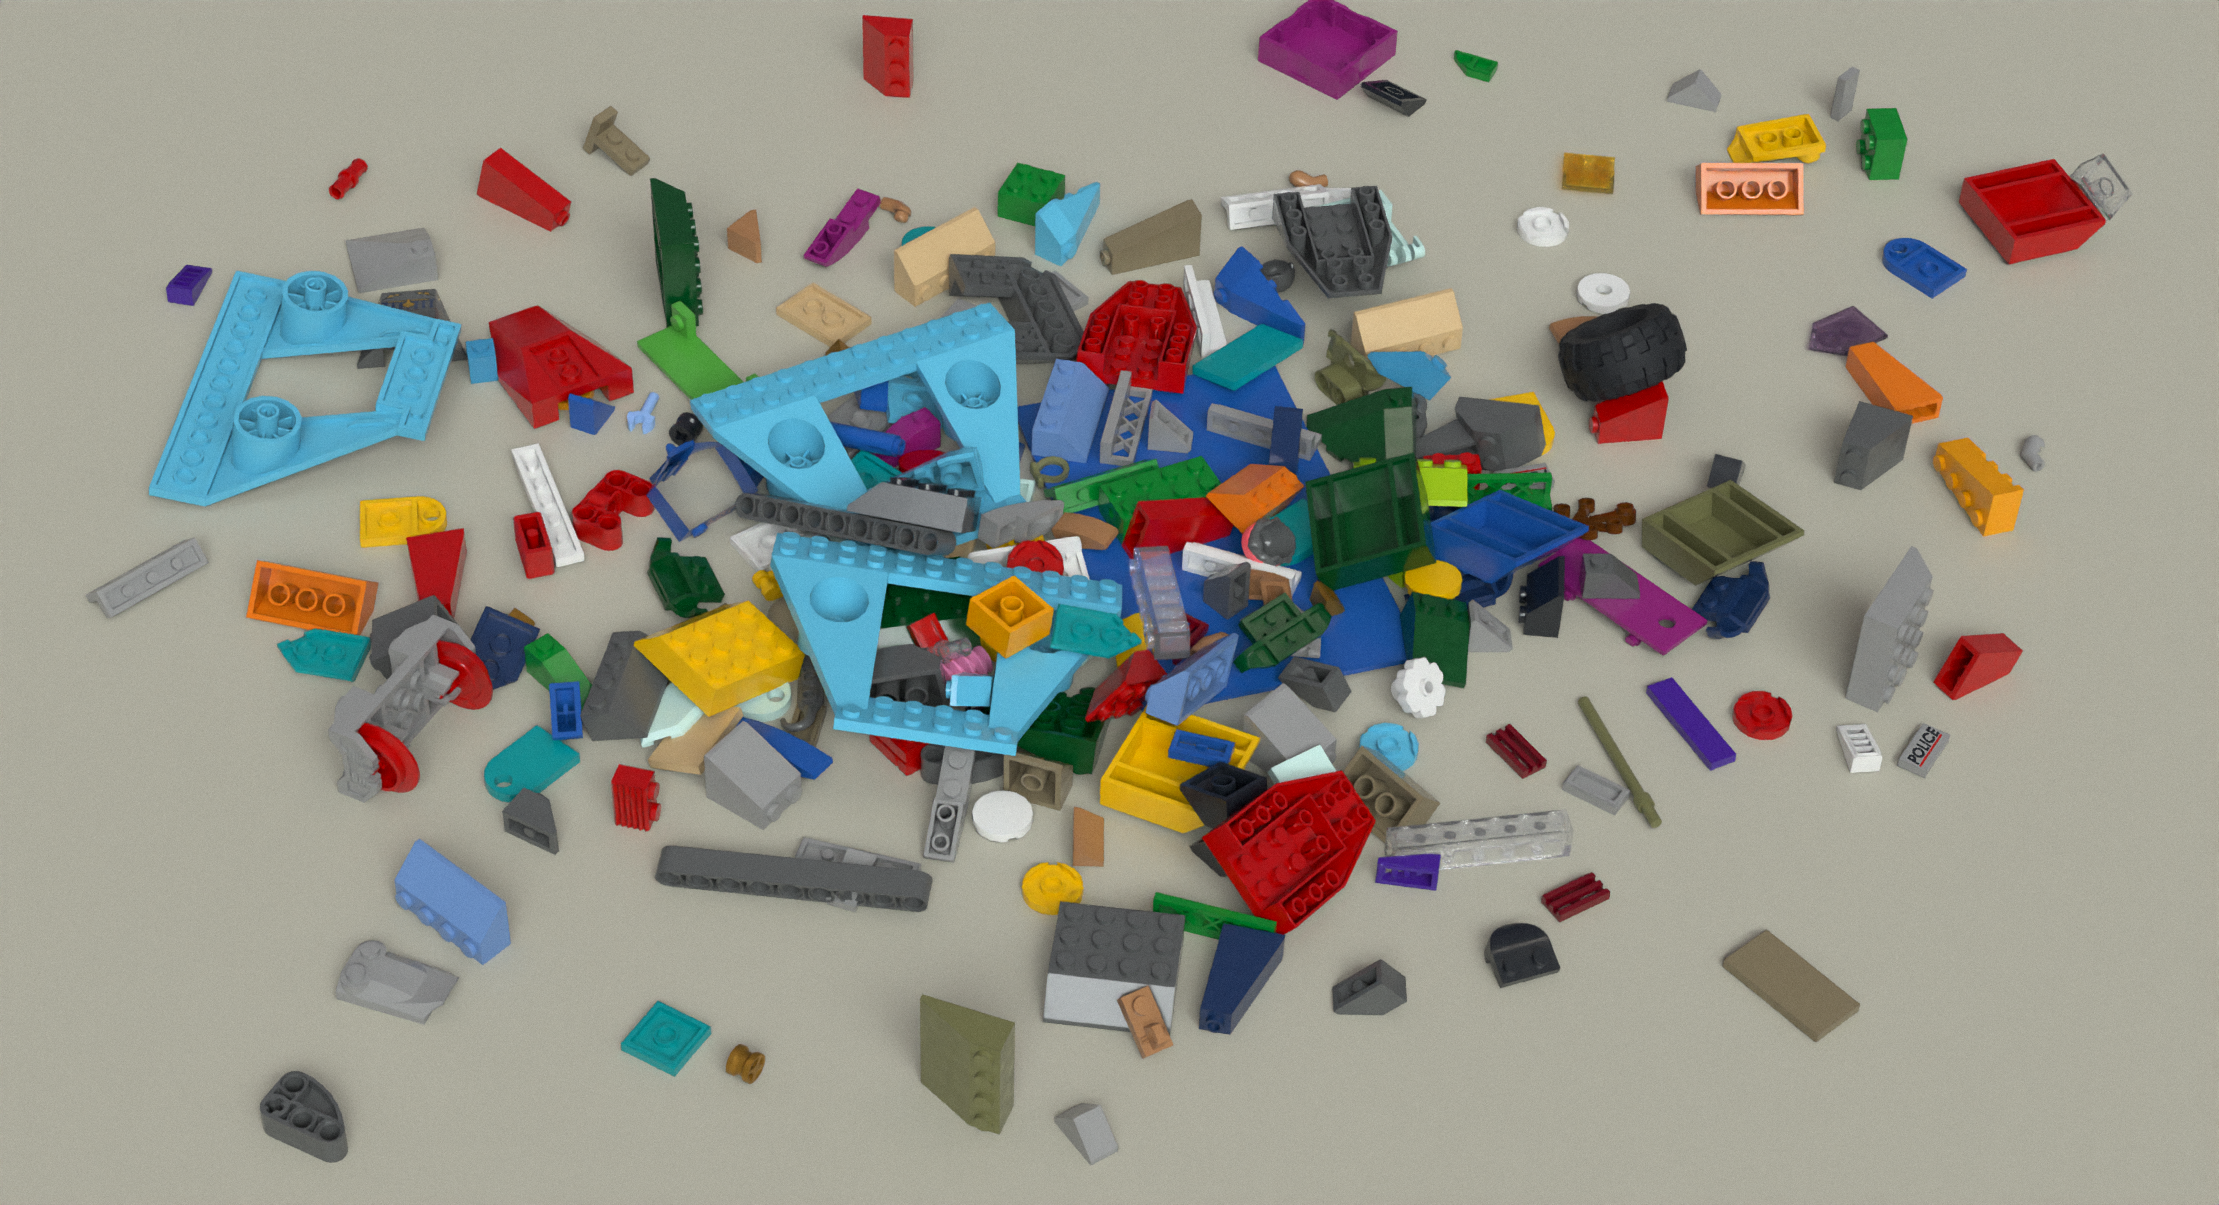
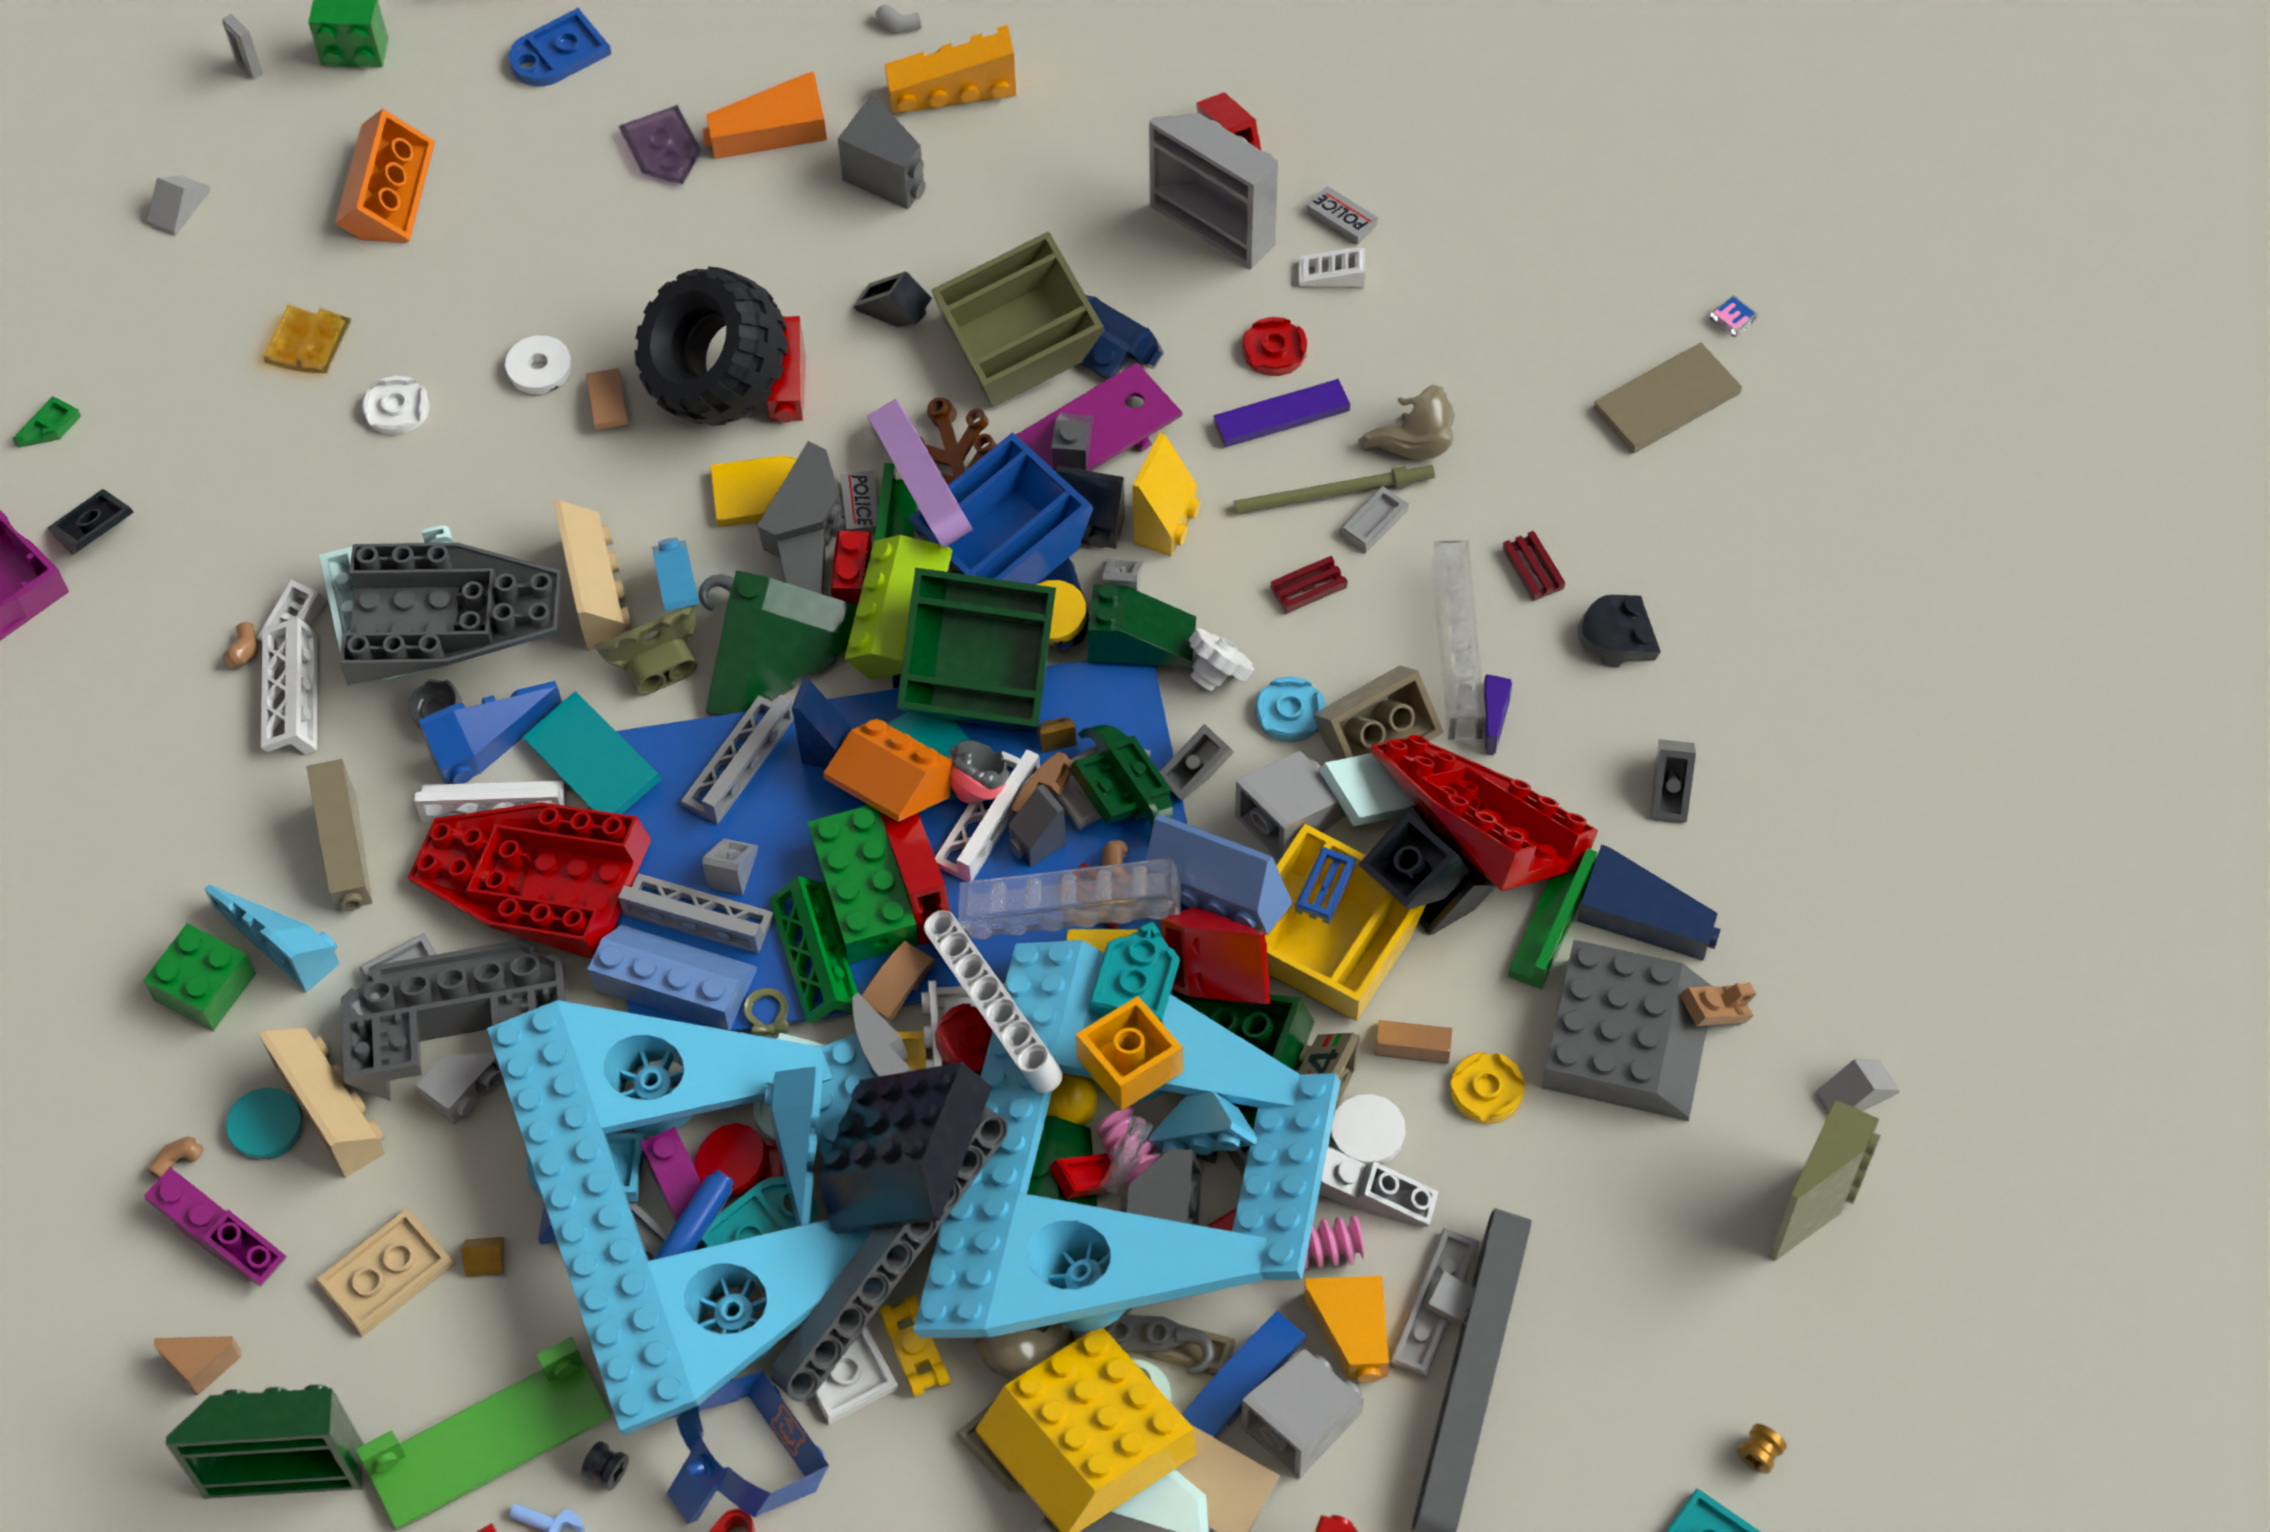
camera: 80 degrees left, 15 degrees up
dark green plate [647,537,725,618] -> none
yellow slope [1727,114,1826,163] -> none
none -> lavender beam [867,398,973,548]
none -> white beam [924,910,1063,1093]
none -> yellow slope [1133,432,1201,556]
none -> bright pink piece [1304,1215,1364,1270]
none -> light orange slope [1304,1275,1389,1383]
none -> dark tan piece [1358,385,1454,460]
none -> tile [1710,294,1758,338]

